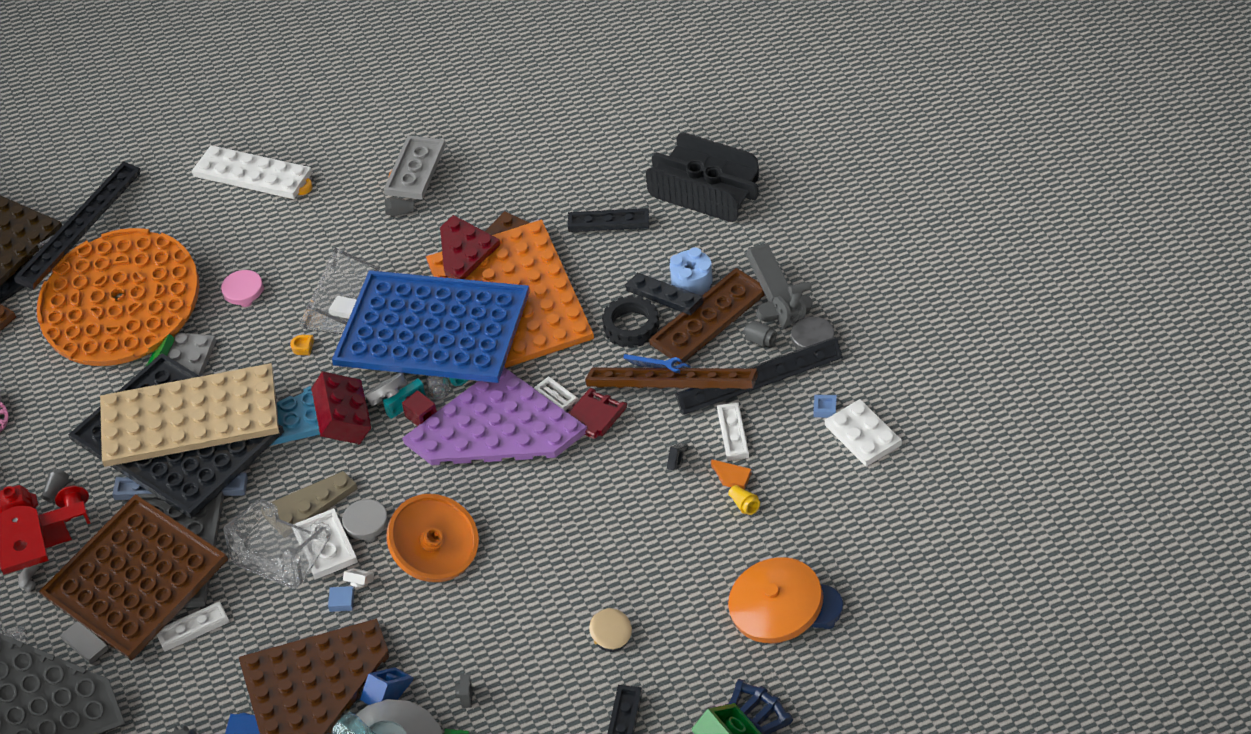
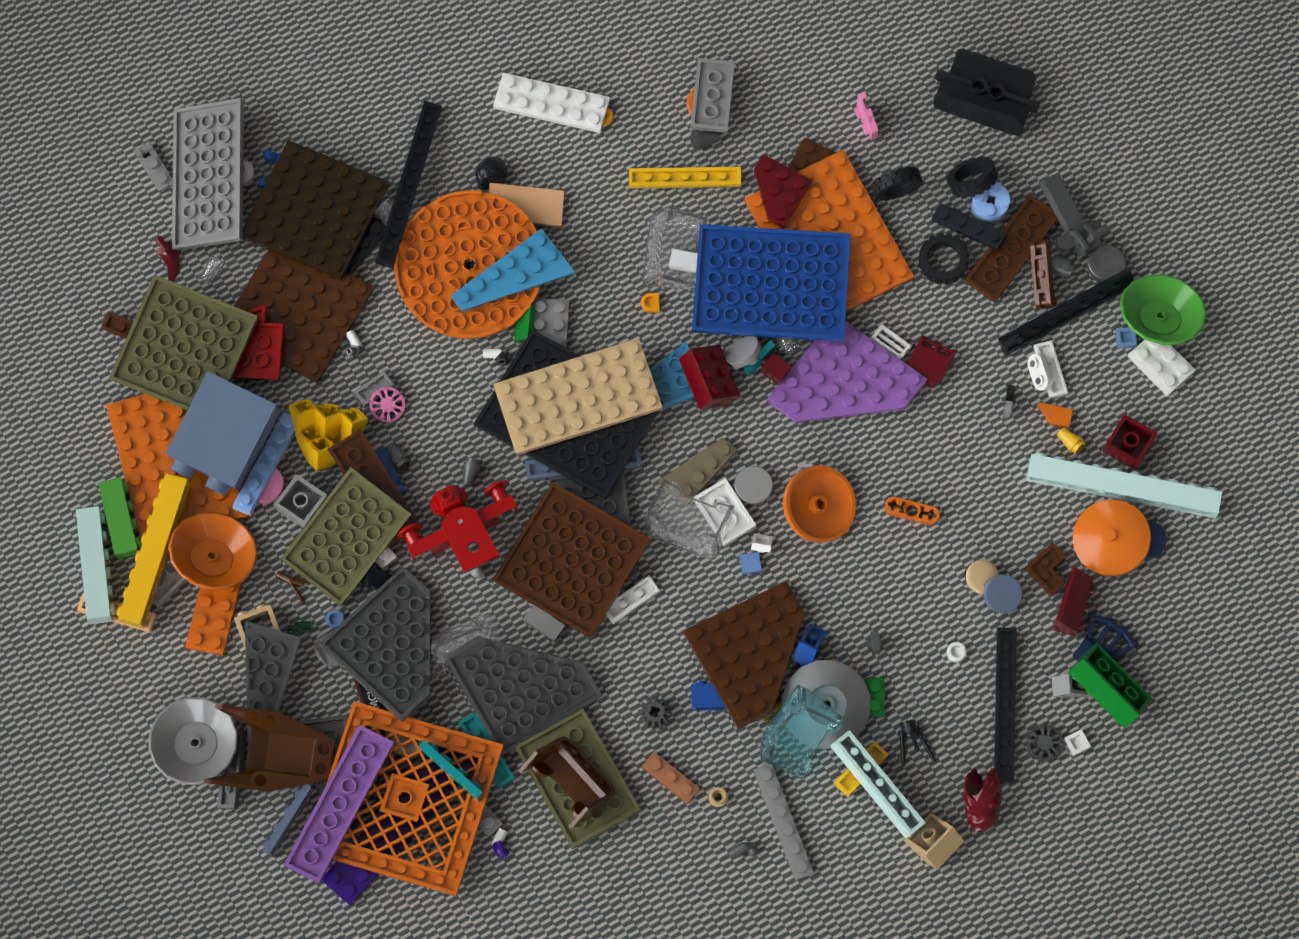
camera: 10 degrees left, 25 degrees up
bright pink tile [221,270,264,307] -> none
black plate [568,208,649,232] -> none
reddish brown plate [585,367,758,389] -> none
blue flag [623,354,691,373] -> none
none -> dark azure wing [451,228,576,312]
none -> black hair [475,157,508,190]
none -> arm [483,349,509,366]
none -> light nougat tile [489,183,564,228]
none -> yellow plate [629,167,741,188]
none -> bright pink wing [855,92,879,140]
none -> black tyre [871,167,923,201]
none -> orange beam [884,497,940,525]
none -> white tile [946,642,966,663]
none -> black tyre [947,156,998,198]
none -> sand blue tile [984,574,1022,613]
none -> reddish brown plate [1024,543,1066,597]
none -> light aqua brick [1026,453,1222,519]
none -> white plate [1028,354,1053,391]
none -> reddish brown plate [1030,239,1057,309]
none -> dark red slope [1053,567,1095,637]
none -> dark red brick [1103,414,1158,471]
none -> bright green dish [1120,275,1207,345]

